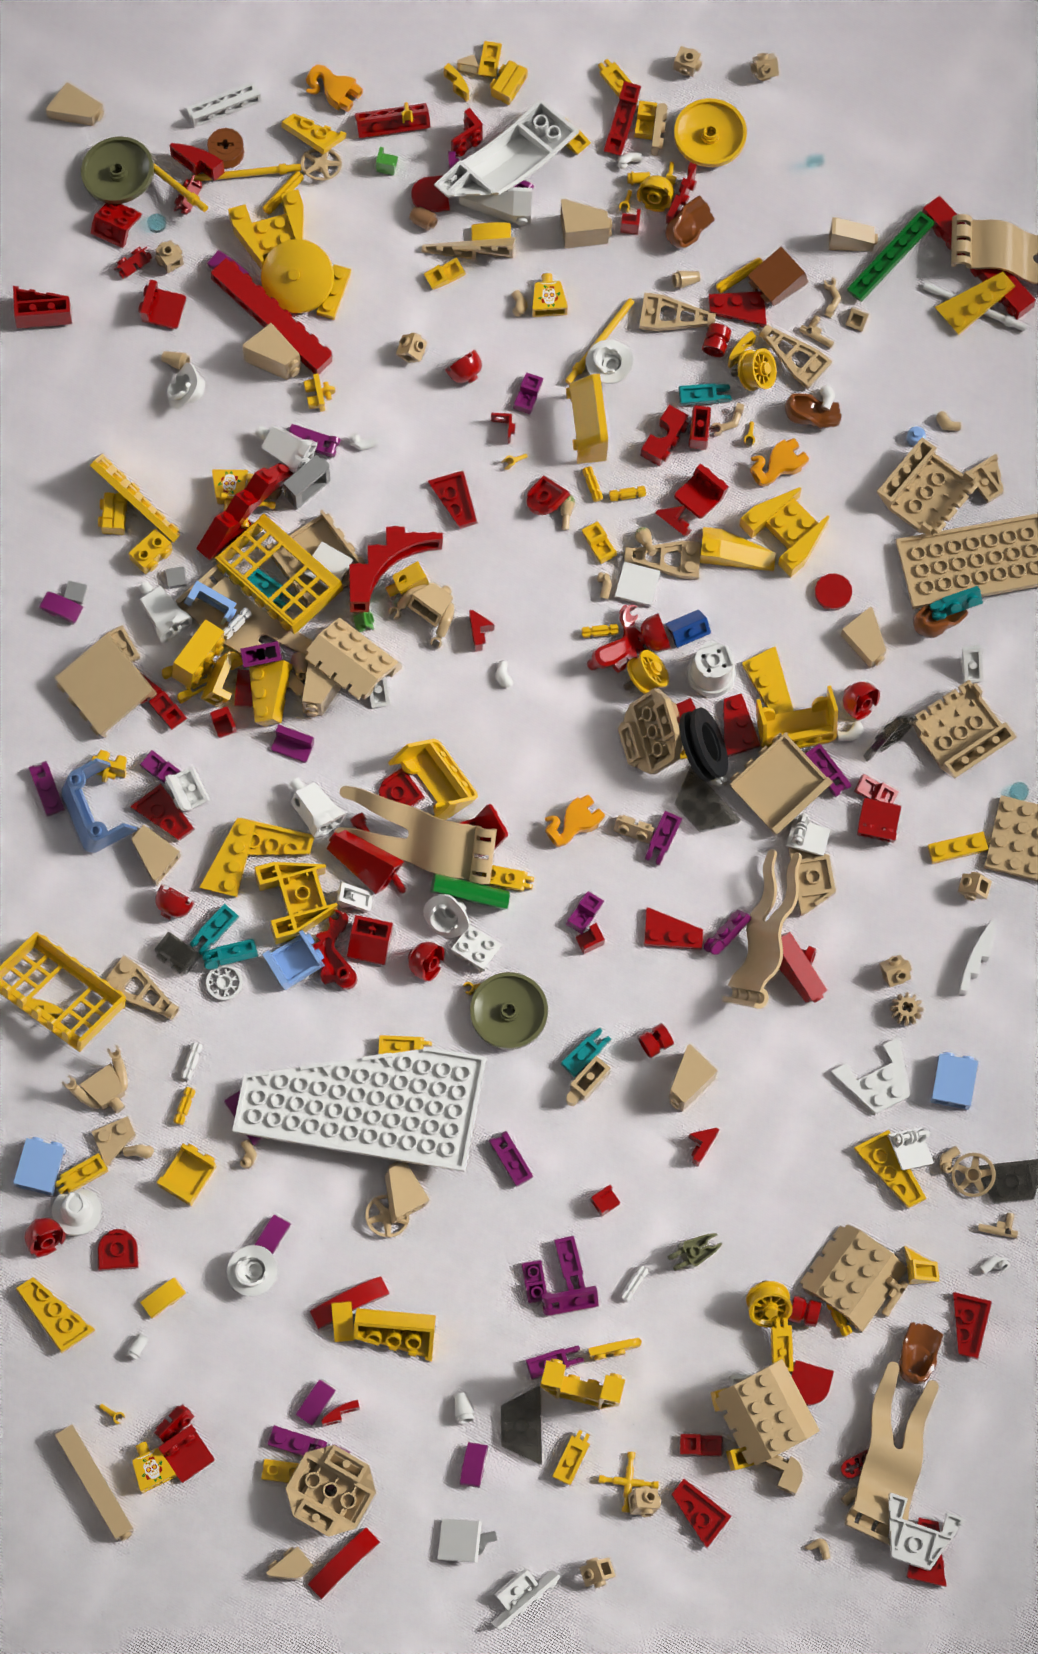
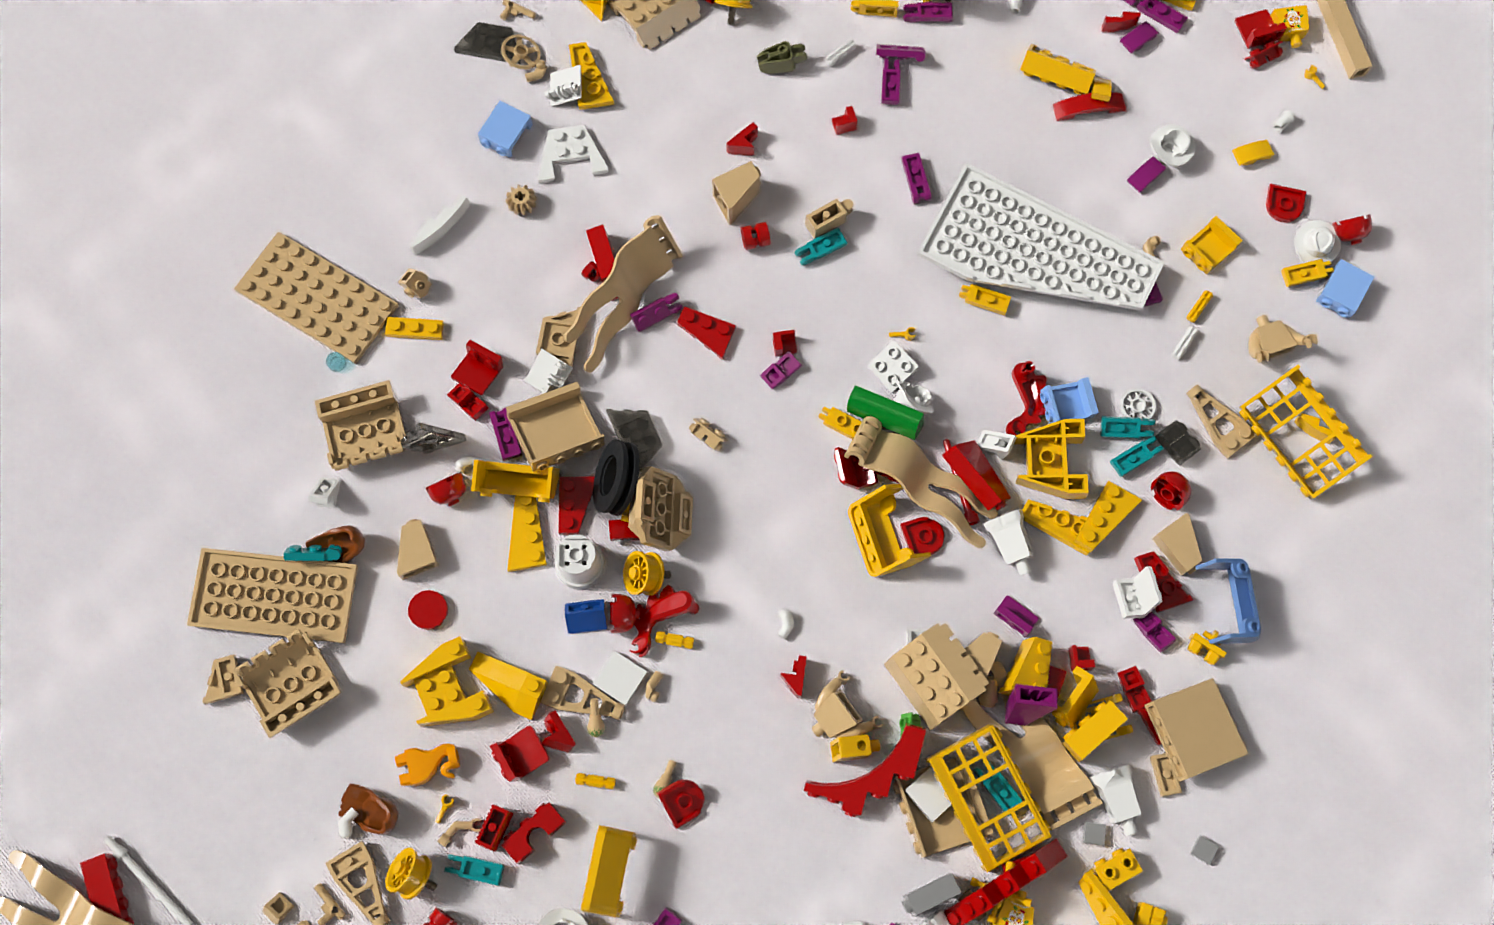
camera: 160 degrees left, 0 degrees up
yellow wing [16,1277,95,1353] -> none
magenta plate [29,761,65,817] -> none
magenta slope [39,591,83,625] -> none
tan wing [92,1116,136,1167] -> none
tan arm [123,1144,154,1159] -> none
light blue panel [184,581,237,625] -> none
white axle [223,607,252,639] -> none
red slope [347,915,393,966] -> none
tan wheel [365,1195,409,1237] -> none
tan slope [385,1161,430,1224] -> none
red cylinder [408,942,445,981] -> none
red wing [428,470,478,529] -> none
olive dish [470,972,548,1050] -> none
red bracket [491,412,516,444] -> none
yellow hand [501,453,528,470] -> none
magenta slope [521,1259,547,1303] -> none
light orange hips [545,795,605,847] -> none
yellow slope [581,521,617,564] -> none
yellow axle [582,466,603,502] -> none
magenta hinge [645,811,683,866] -> none
yellow slope [728,331,756,369] -> none
tan brick [879,955,912,988] -> none
light blue piece [906,426,926,446] -> none
yellow wing [935,272,1015,335] -> none
tan arm [936,411,961,431] -> none

